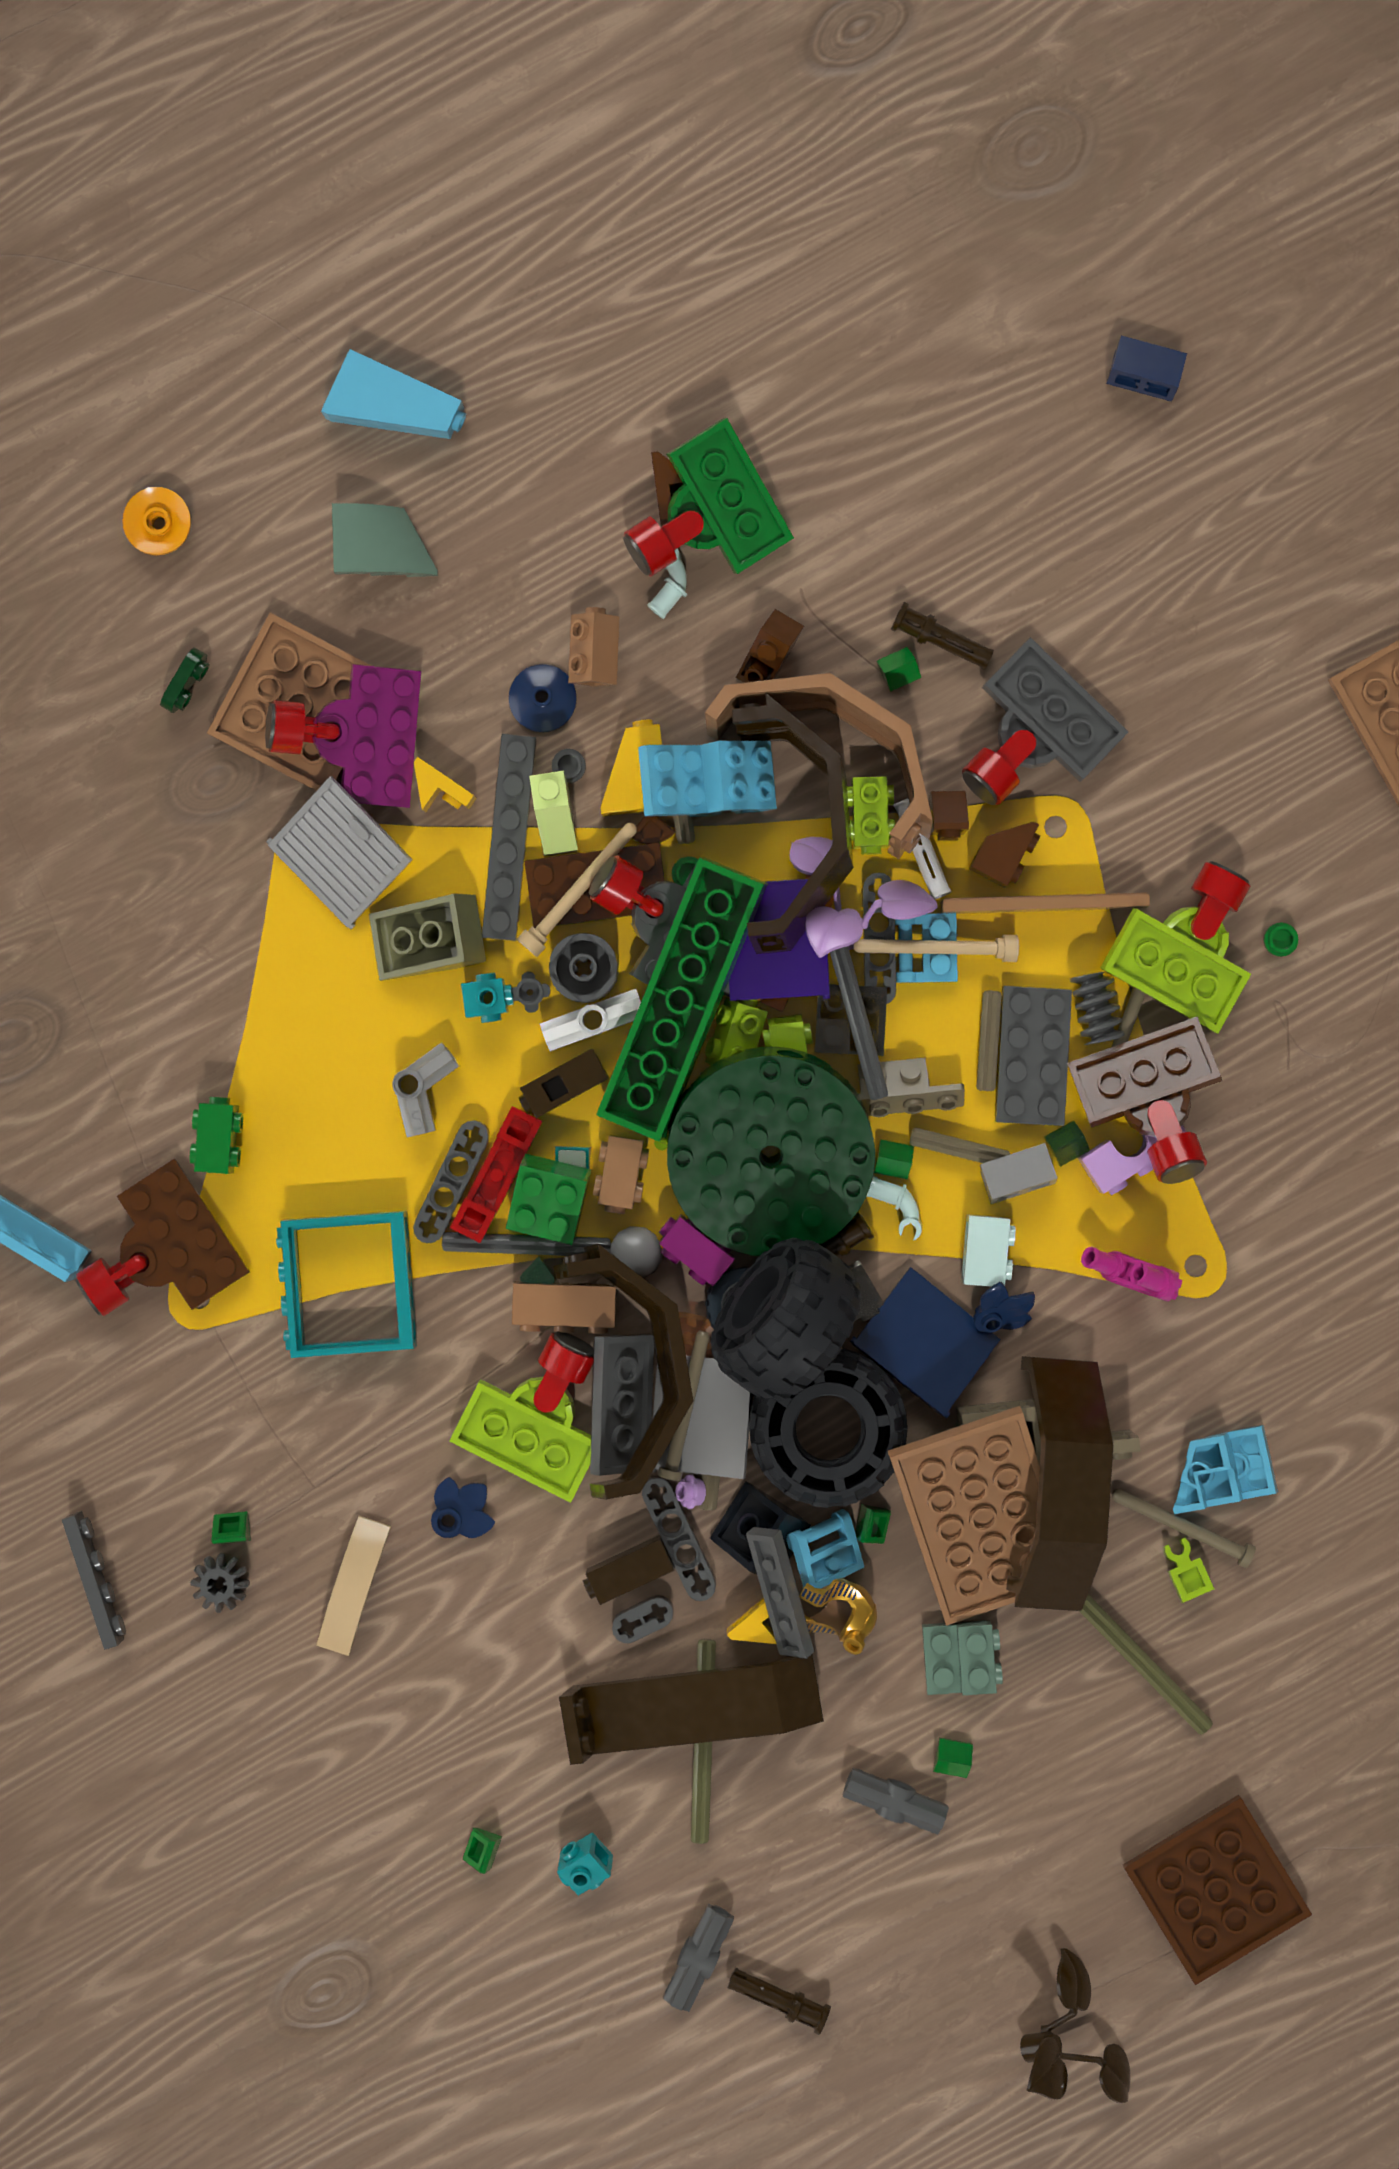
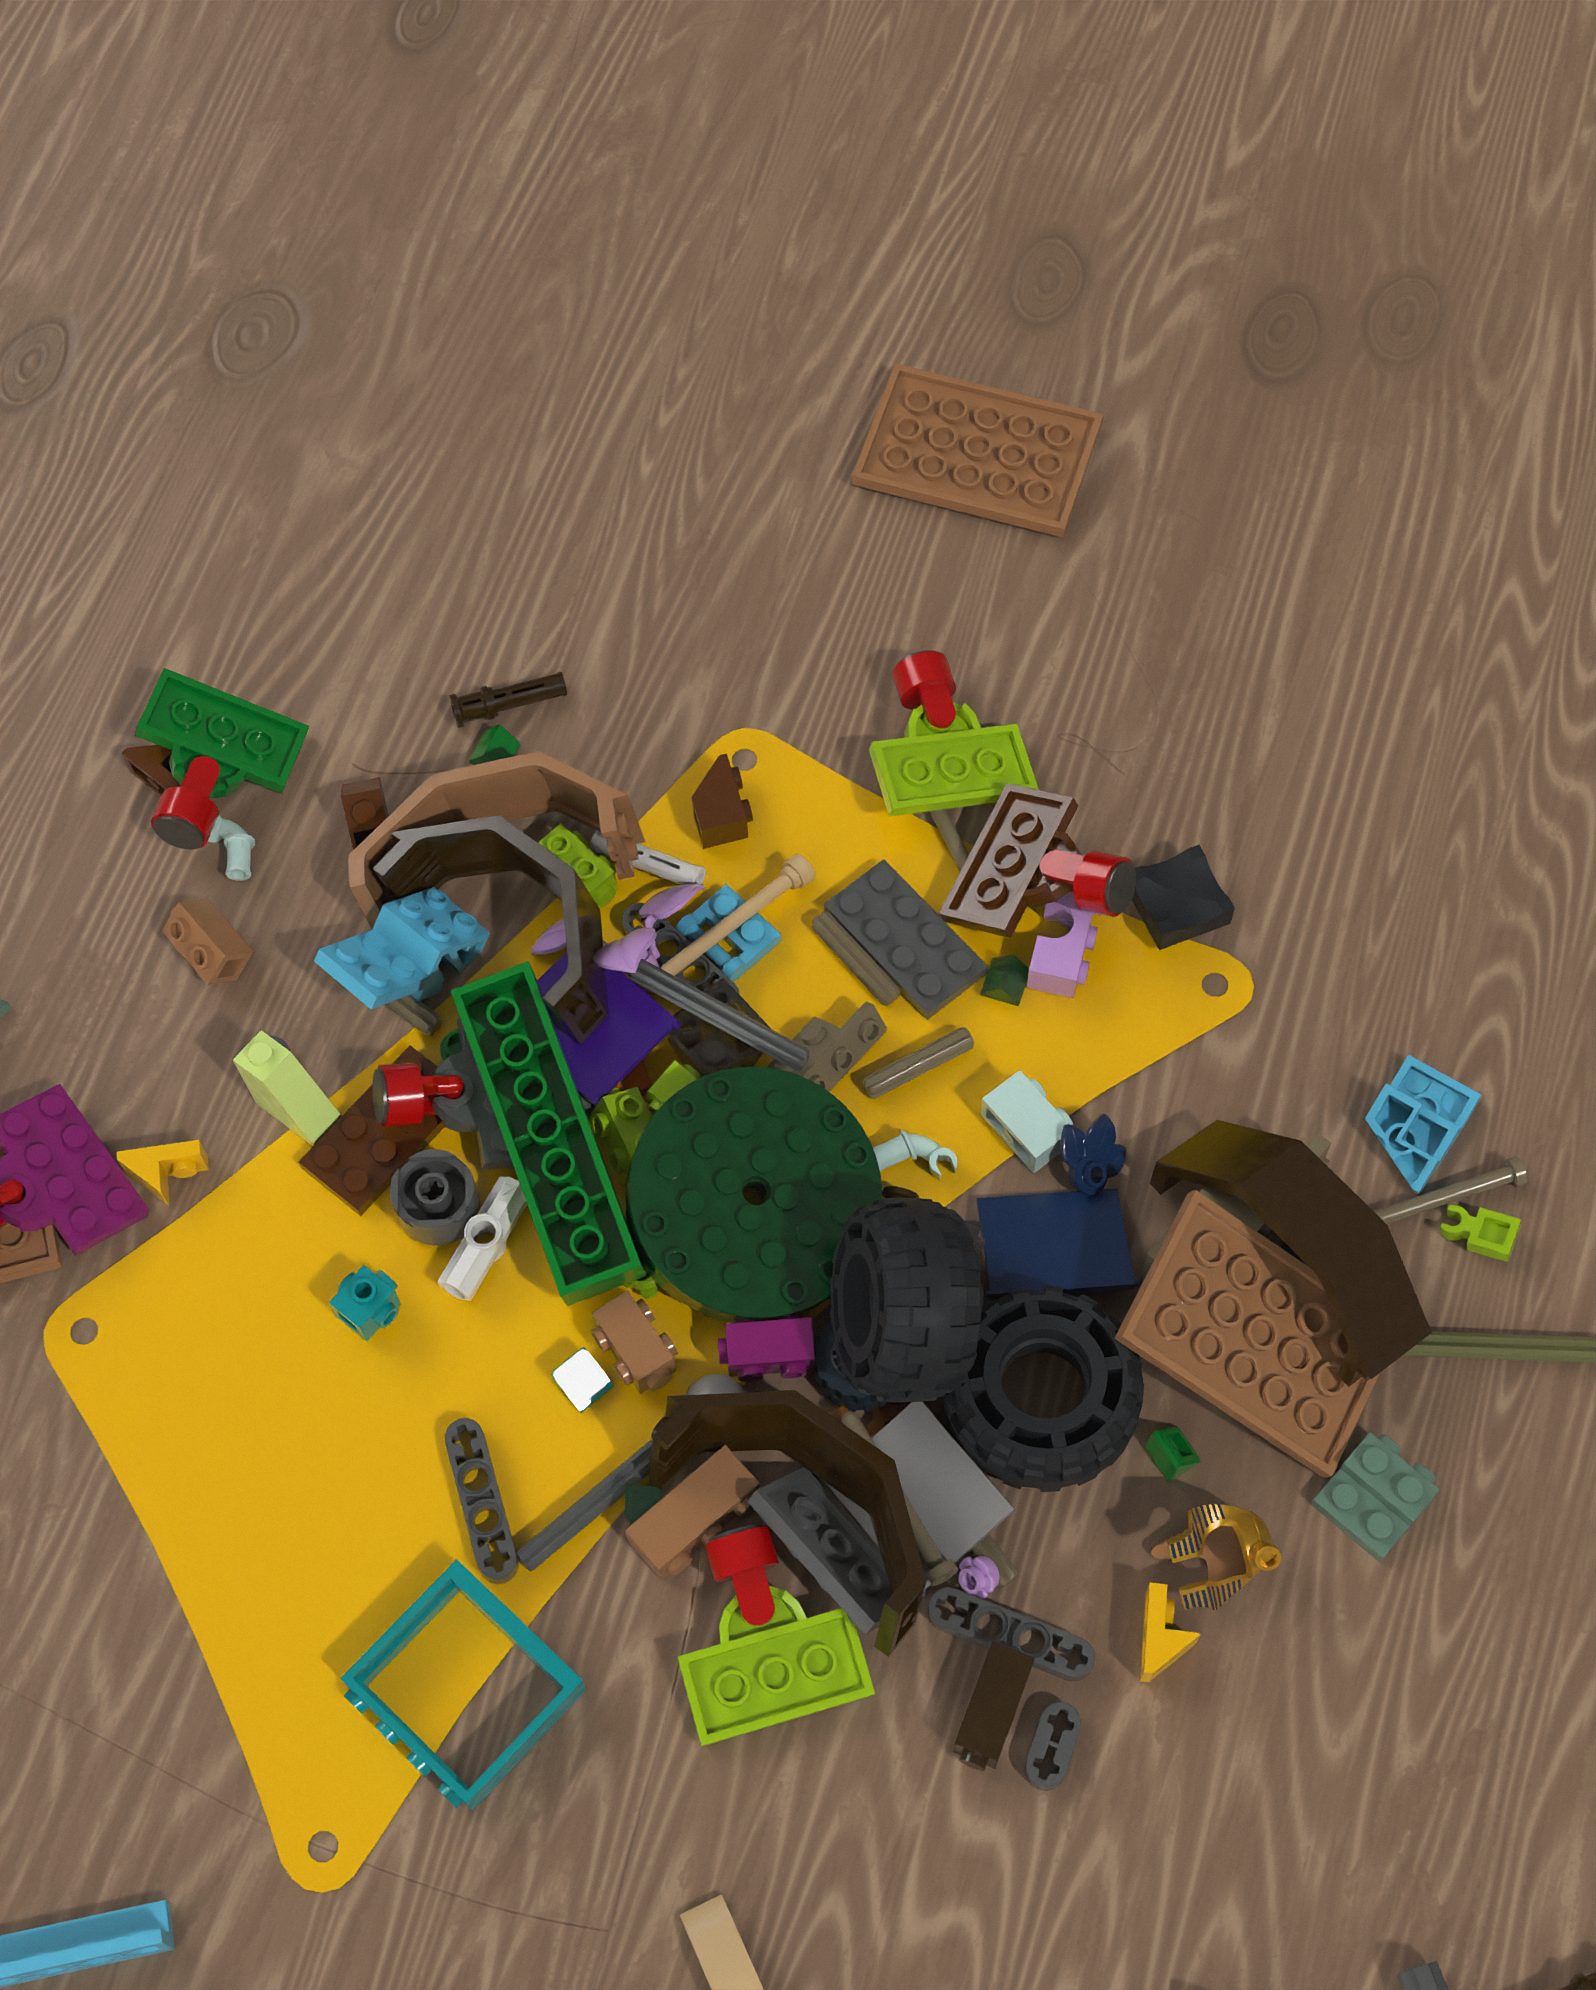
camera: 45 degrees left, 25 degrees down
reddish brown plate [75,1159,250,1316] -> none
green brick [189,1097,244,1174] -> none
light grey piece [266,776,413,930] -> none
olive slope [369,894,486,981] -> none
light grey piece [392,1042,459,1138] -> none
dark blue plate [431,1477,495,1538] -> none
red slope [450,1106,543,1244] -> none
dark grey plate [482,734,536,941] -> none
green brick [506,1153,591,1245] -> none
dark blue dish [509,664,577,733] -> none
dark grey plate [512,972,551,1013] -> none
tan piece [516,823,637,957] -> none
dark brown brick [518,1049,610,1118] -> none
dark brown panel [559,1654,824,1765] -> none
yellow slope [601,719,662,817] -> none
reddish brown tile [631,816,676,844] -> none
olive axle [691,1639,716,1844] -> none
black slope [710,1481,811,1575] -> none
dark grey plate [746,1527,814,1659] -> none
medium azure plate [786,1509,864,1589] -> none
dark grey piece [842,1767,949,1835] -> none
green slope [874,1139,914,1179] -> none
reddish brown slope [929,791,969,841] -> none
green slope [933,1737,973,1778] -> none
medium nougat tile [941,892,1150,914] -> none
dark grey plate [962,637,1128,805] -> none
light grey hinge [980,1143,1058,1204] -> none
dark grey piece [1070,971,1125,1045] -> none
dark pink connector [1081,1247,1182,1302] -> none
dark blue hinge [1106,335,1187,402] -> none
green plate [1263,922,1299,957] -> none
none -> black brick [1132,845,1235,950]

